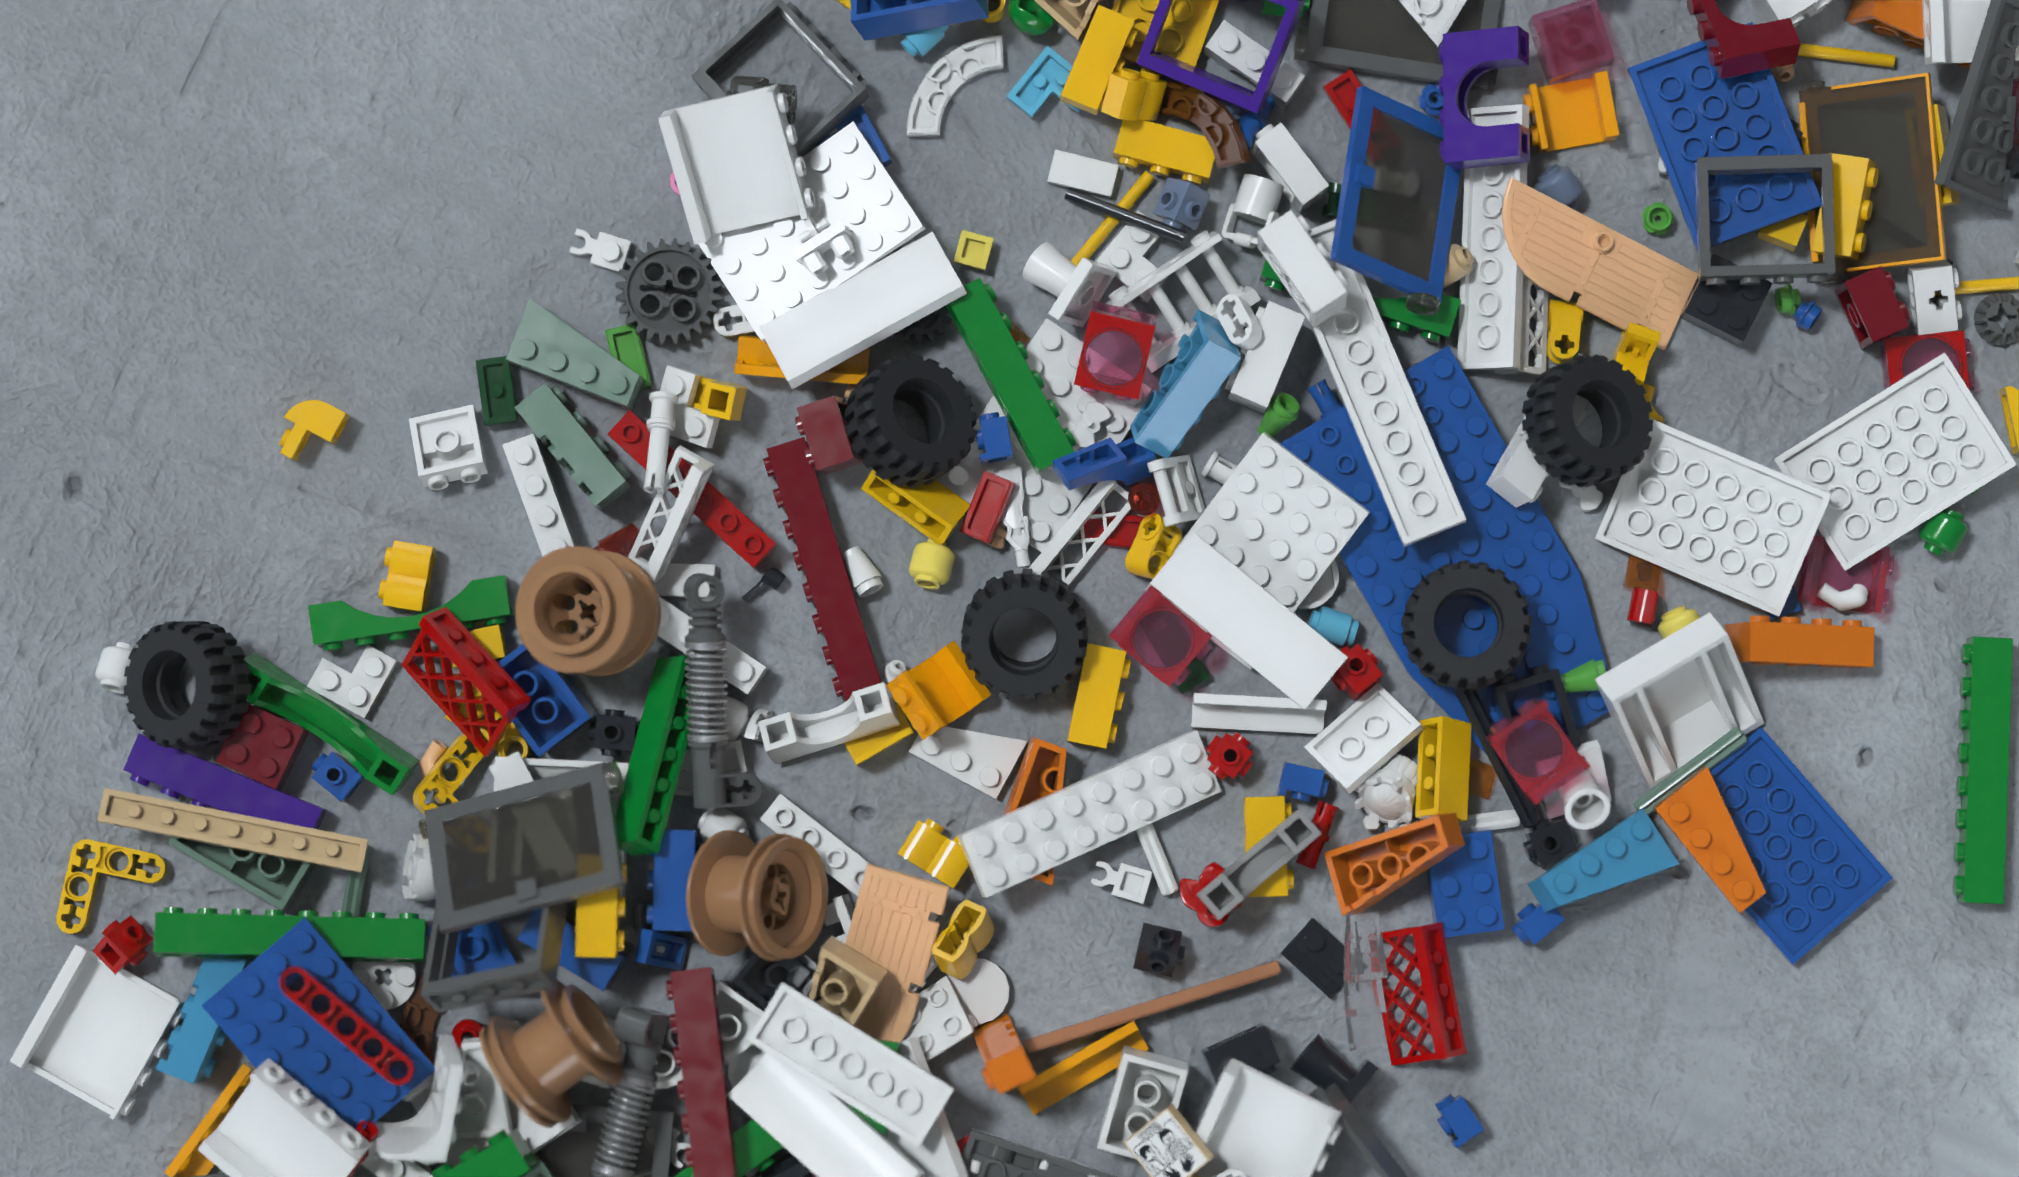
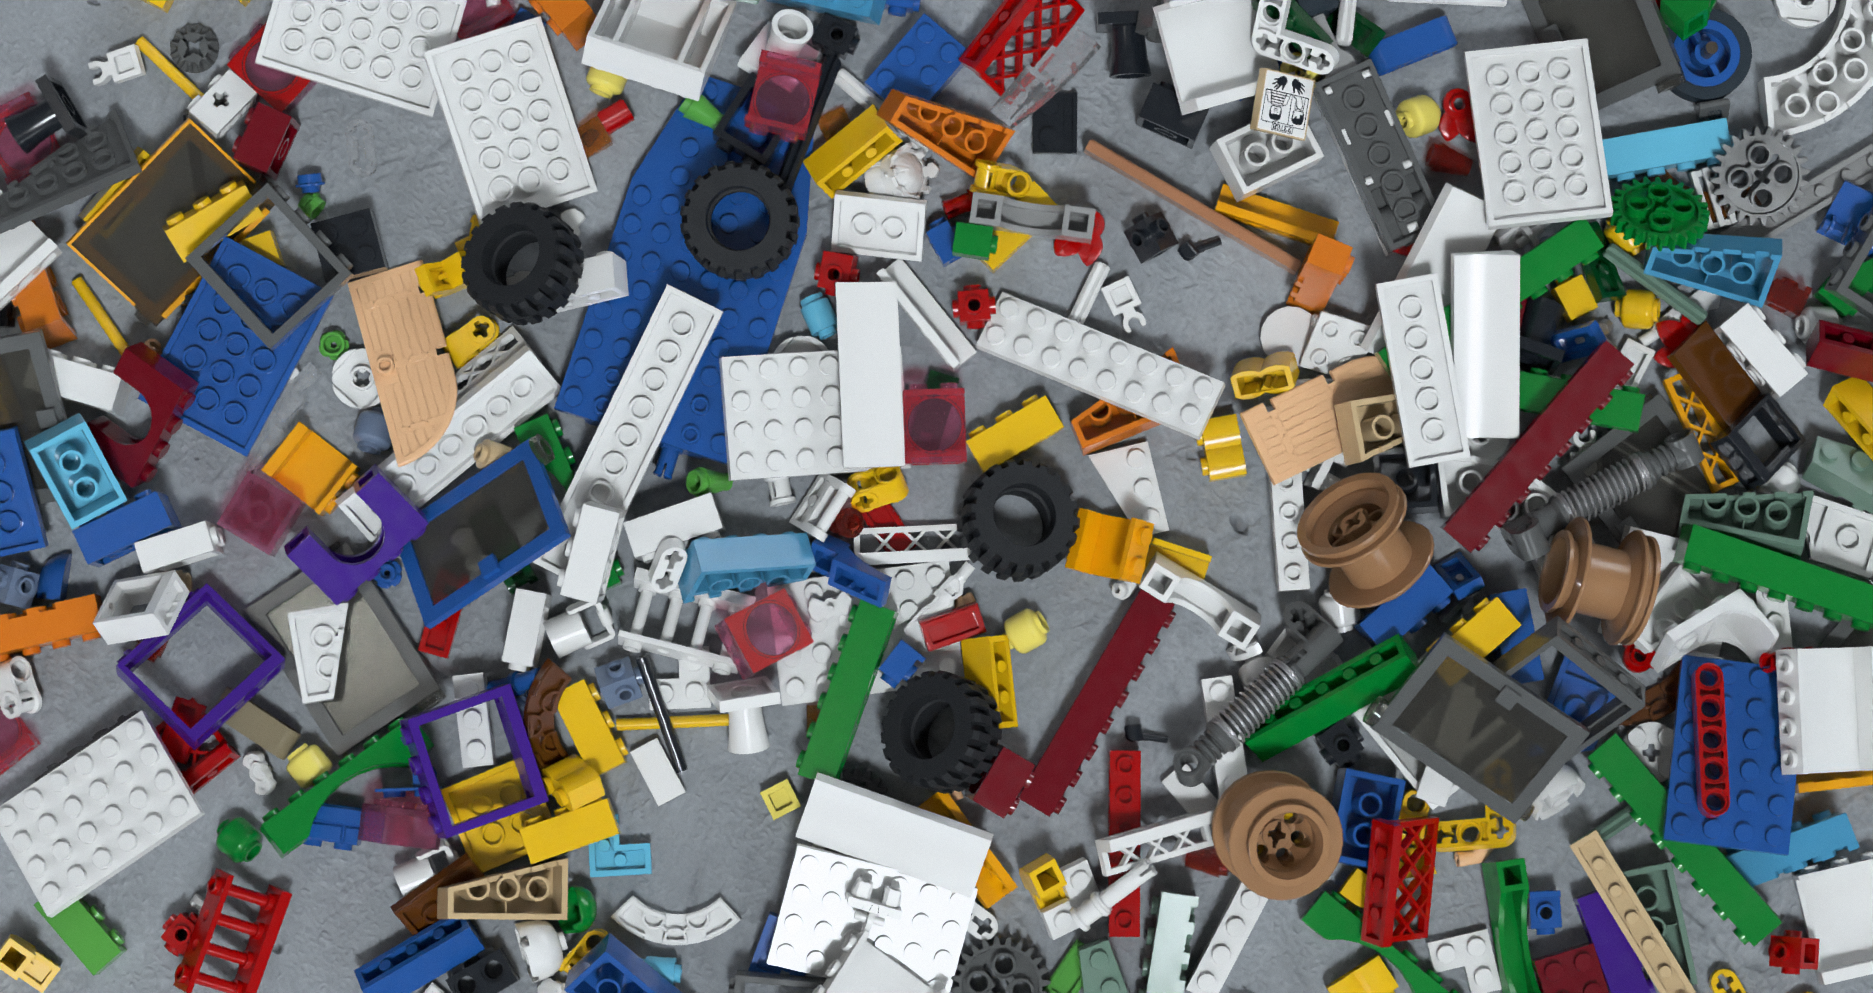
camera: 130 degrees left, 0 degrees up
white cone [842,546,883,597] -> none
none -> white plate [332,348,381,410]
none -> green brick [952,222,999,261]
none -> yellow piece [969,159,1032,198]
none -> black hand [1177,238,1222,261]

